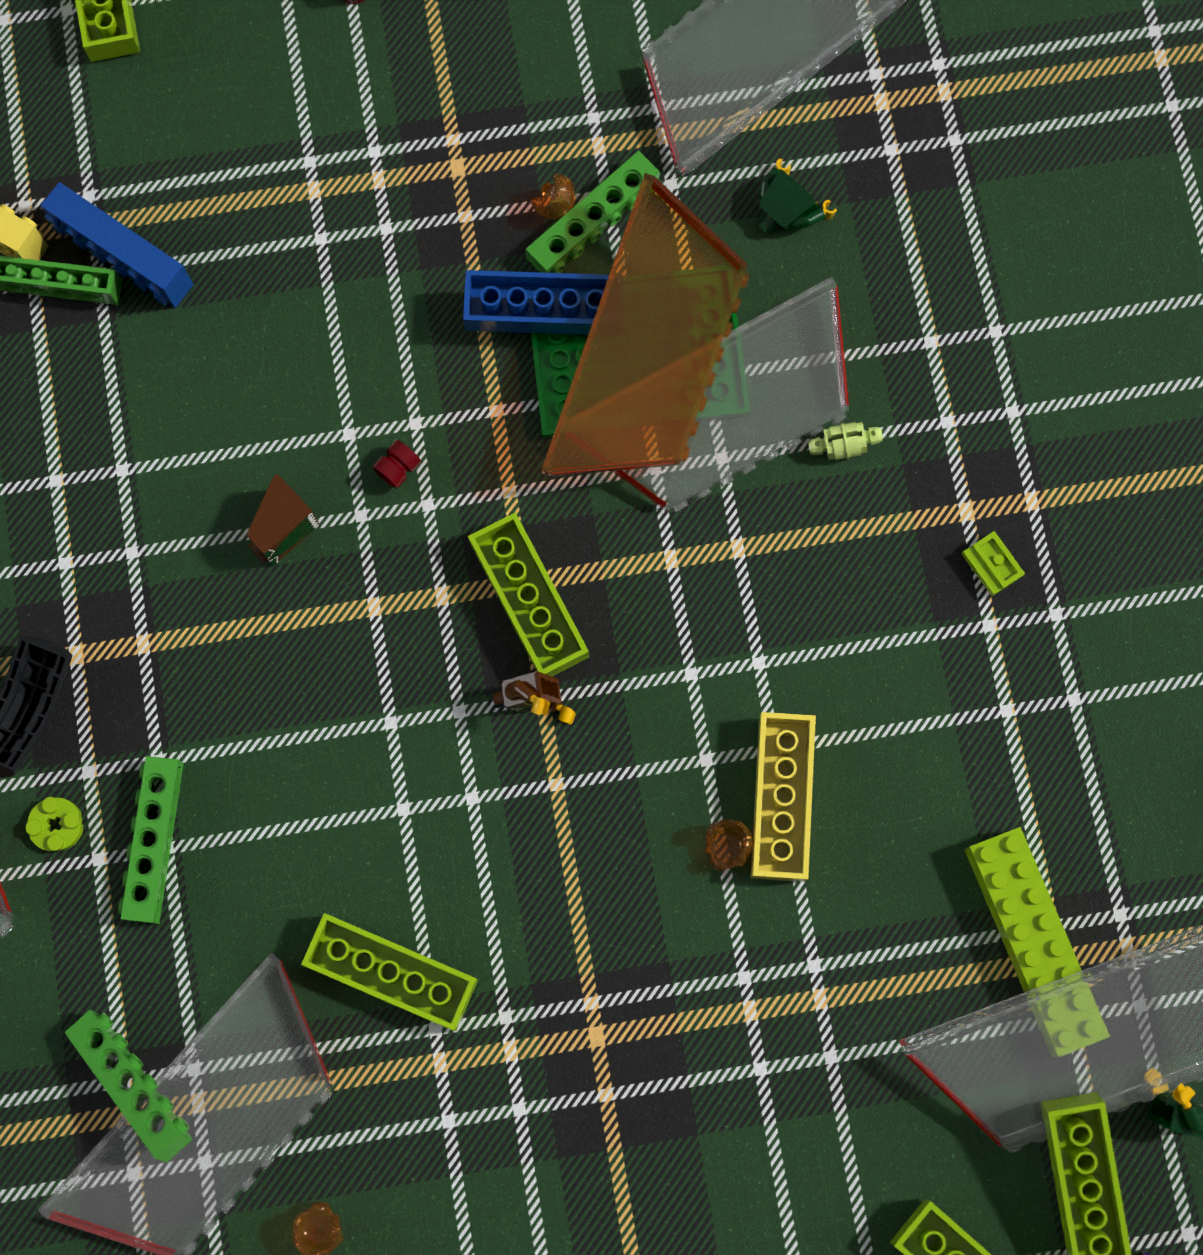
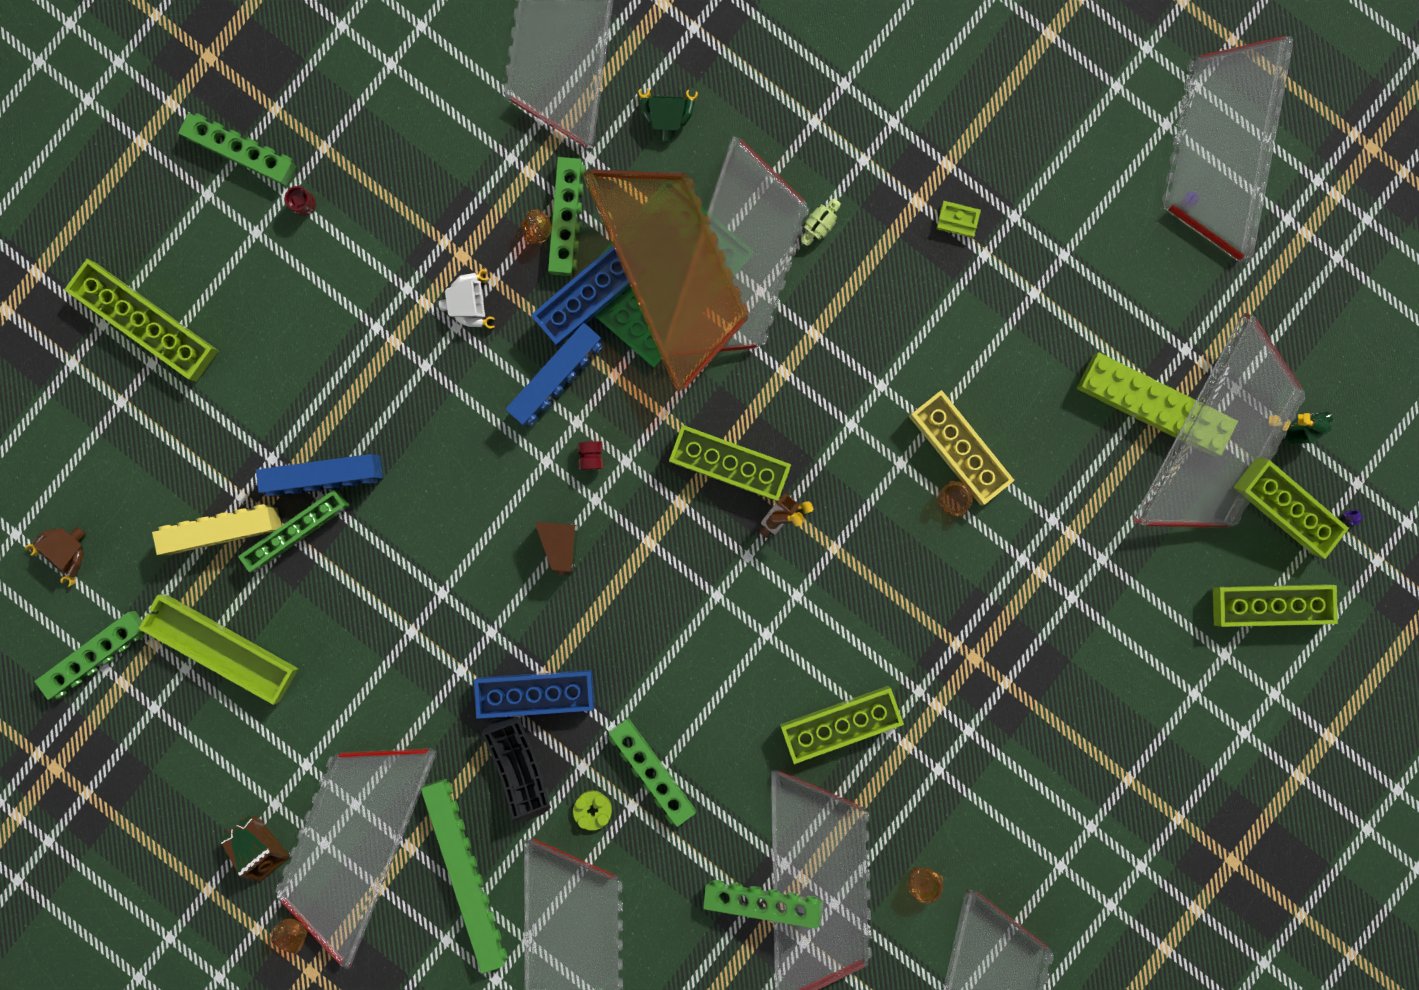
camera: 45 degrees left, 10 degrees up
none -> white torso [439,269,495,329]
none -> blue brick [474,670,595,719]
none -> blue brick [506,323,604,427]

